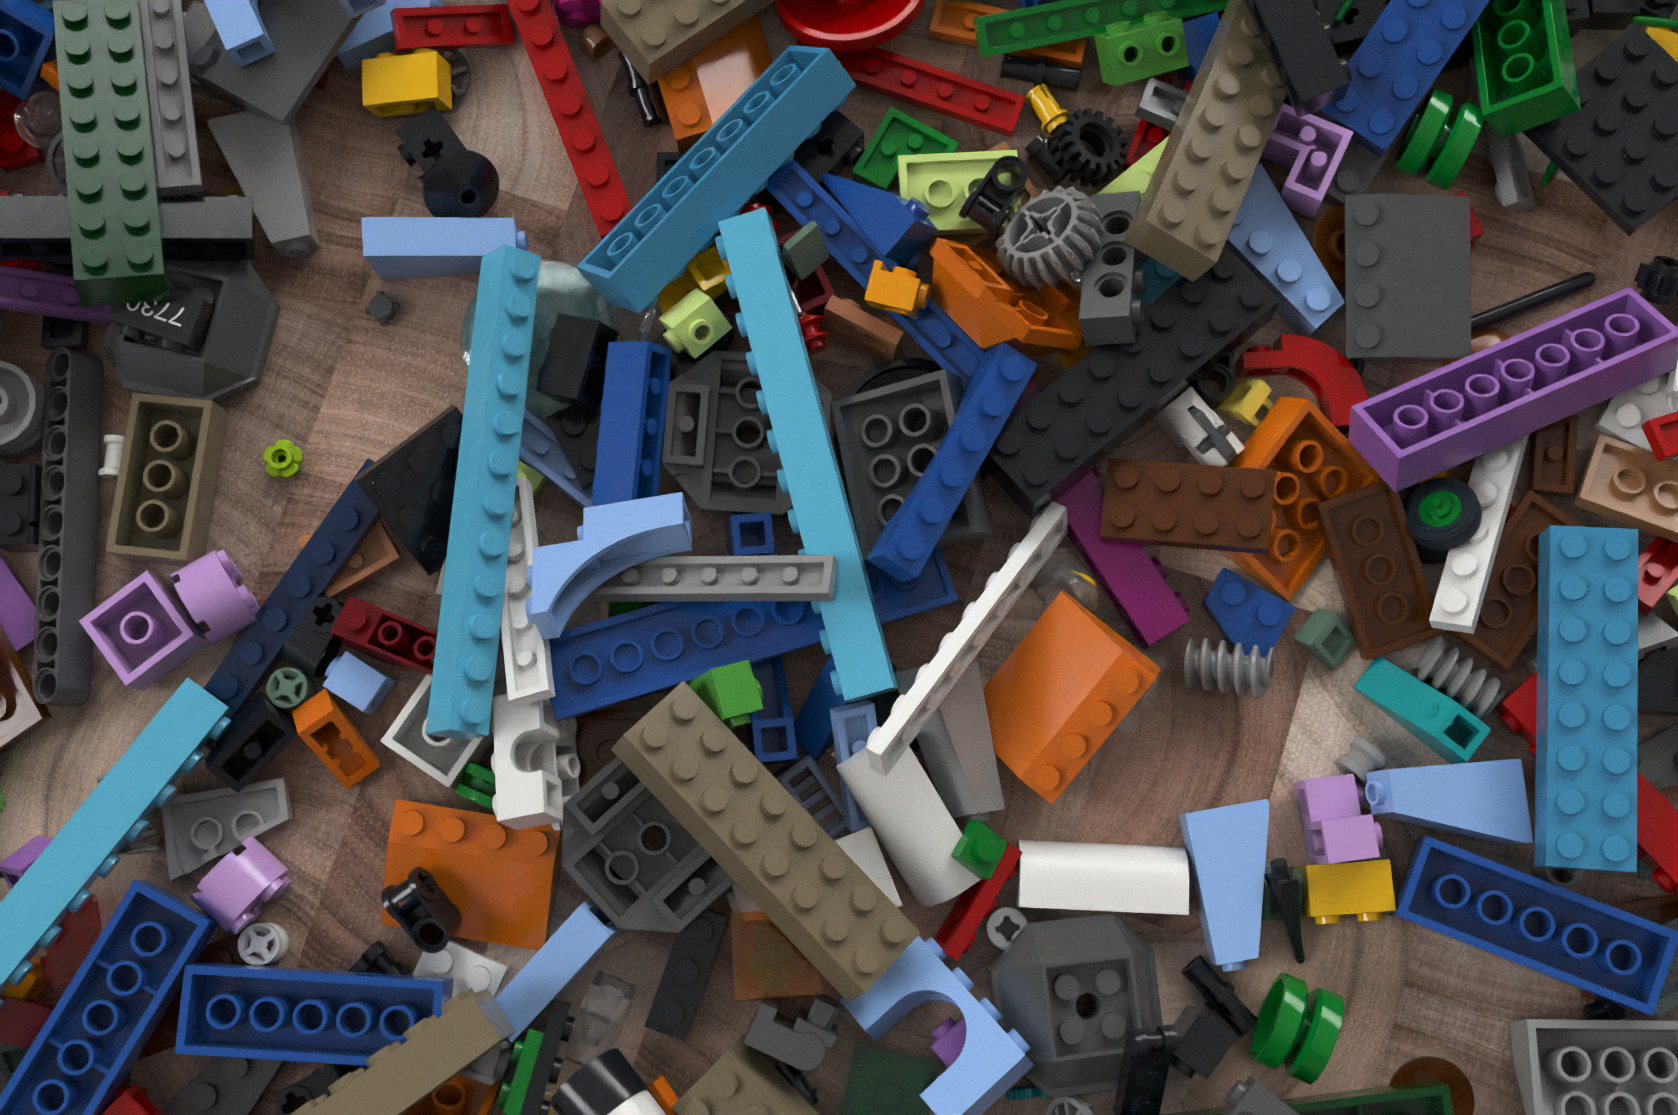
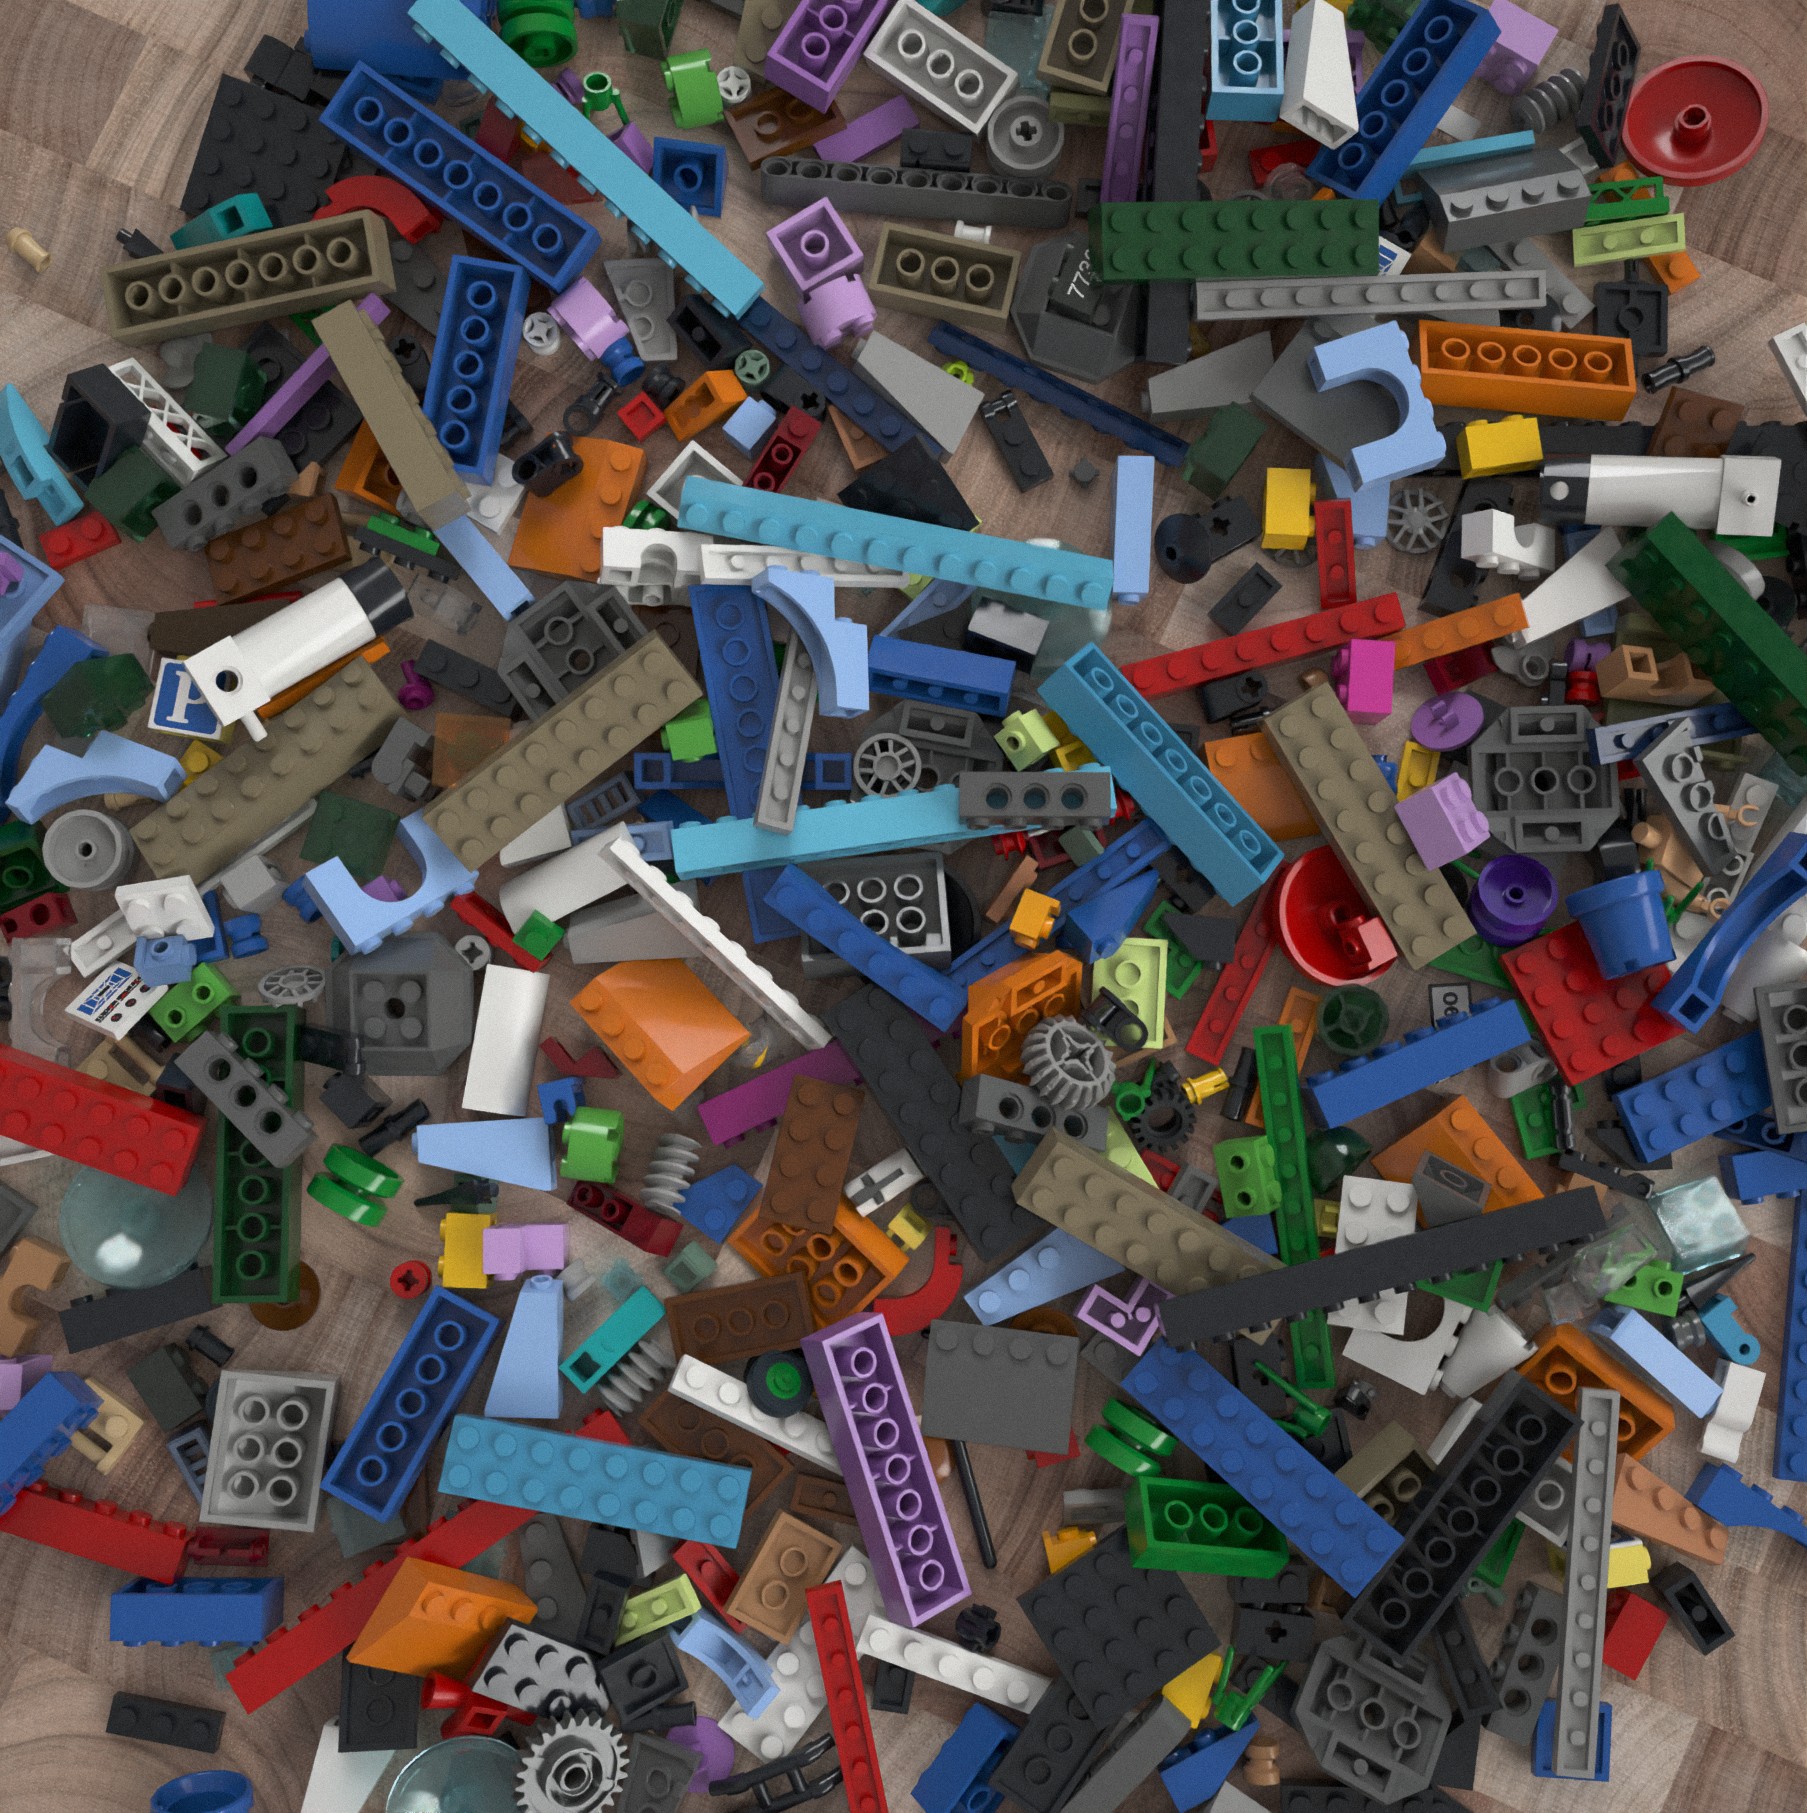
camera: 90 degrees right, 5 degrees up
none -> red wheel [390,1260,433,1299]
none -> magenta plate [398,659,434,710]
none -> blue hinge [537,1077,586,1125]
none -> dark red slope [539,1036,623,1079]
none -> bright green brick [560,1106,625,1184]
none -> black connector [563,371,624,437]
none -> dark red slope [566,1180,684,1258]
none -> blue wheel [599,337,646,387]
none -> clear light blue plate [600,1258,644,1303]
none -> red plate [617,391,667,443]
none -> black wheel [641,363,686,409]
none -> blue slope [653,136,729,217]
none -> light grey slope [851,330,985,464]
none -> light grey wheel [853,733,921,799]
none -> dark blue plate [927,319,1191,468]
none -> dark grey brick [959,772,1111,831]
none -> black plate [978,389,1054,494]
none -> light orange brick [1041,1526,1097,1574]
none -> green plant [1110,1057,1157,1121]
none -> black slope [1159,912,1237,971]
none -> clear green brick [1182,401,1268,502]
none -> black piece [1195,671,1268,725]
none -> black plate [1207,562,1282,637]

